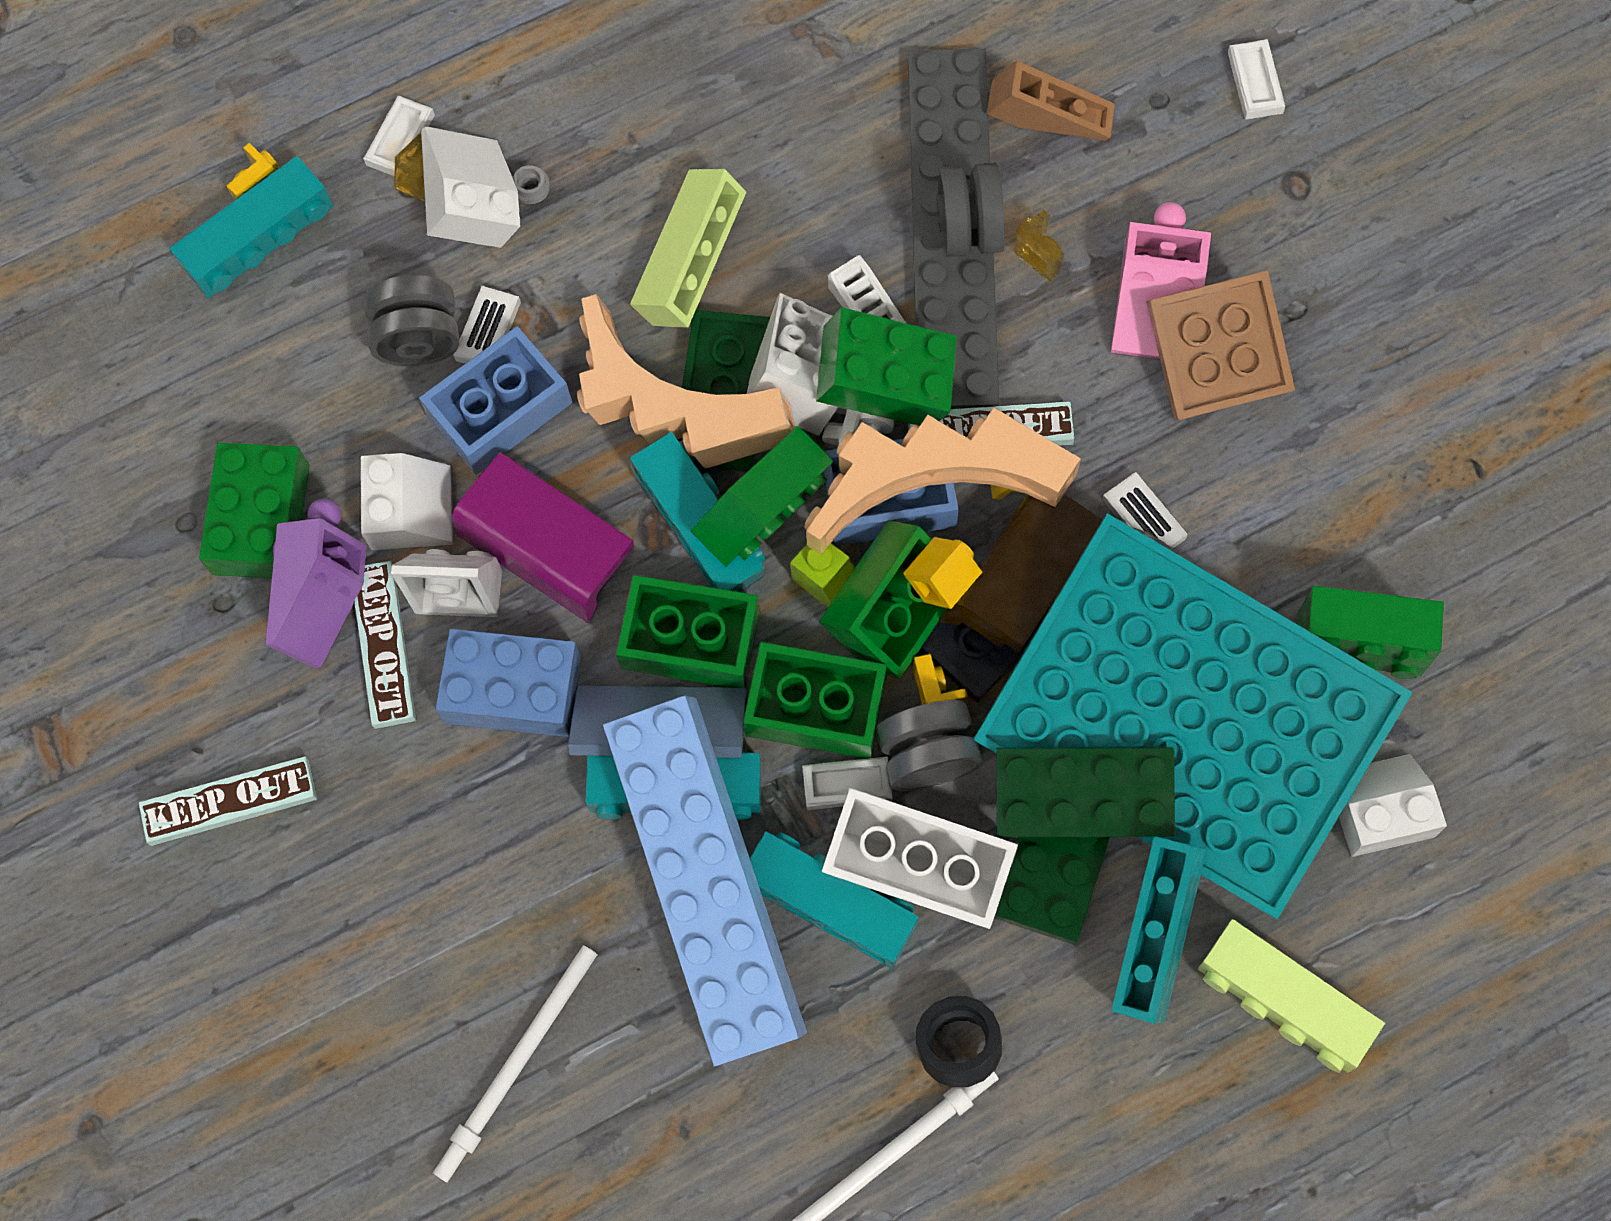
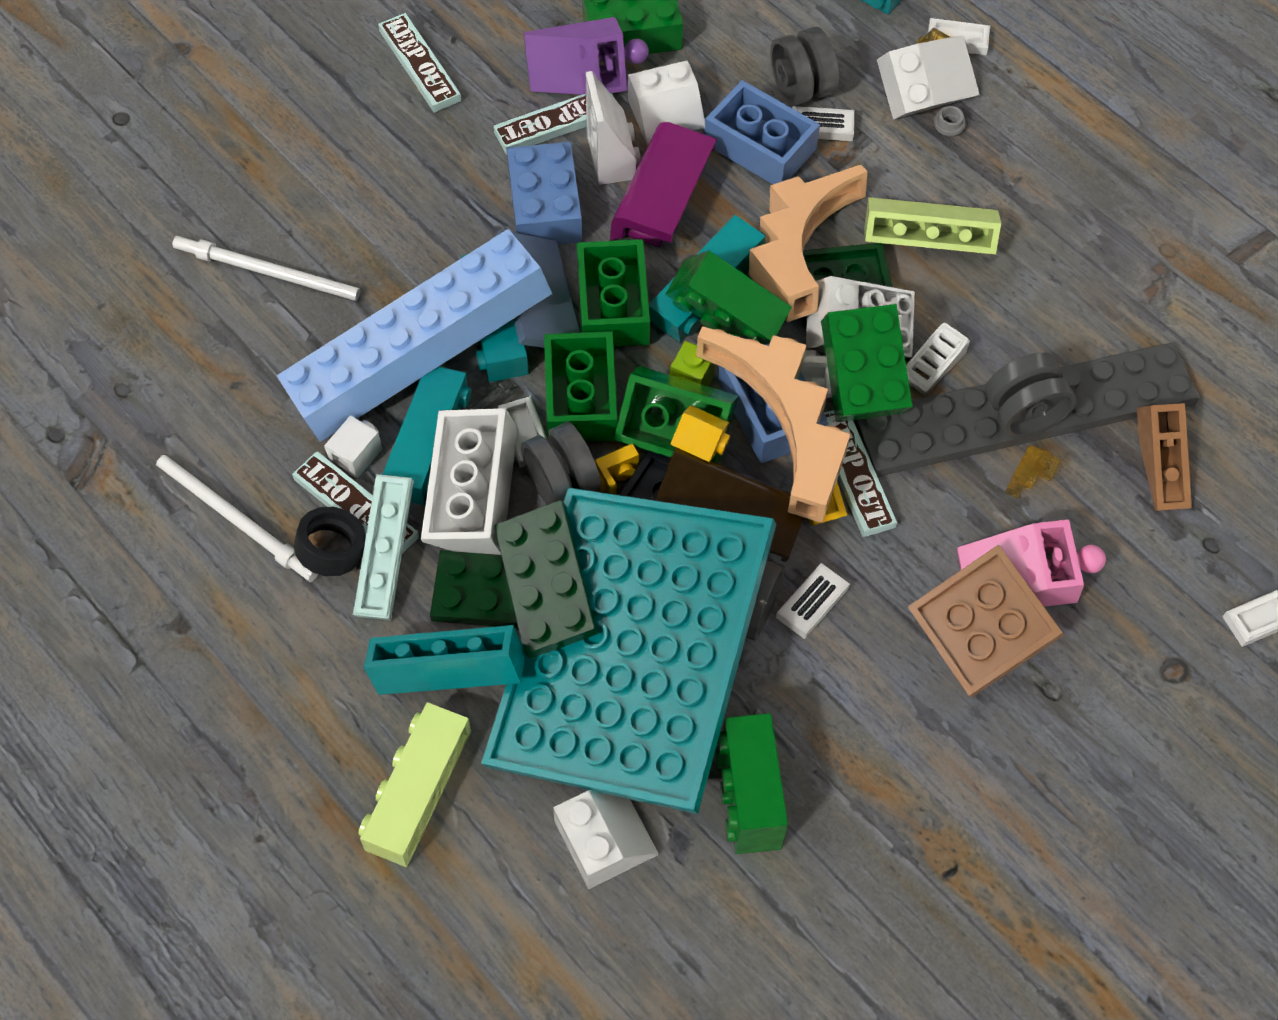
camera: 70 degrees right, 10 degrees down
none -> tile [292,451,419,554]
none -> white brick [324,415,382,479]
none -> light aqua tile [353,474,414,621]

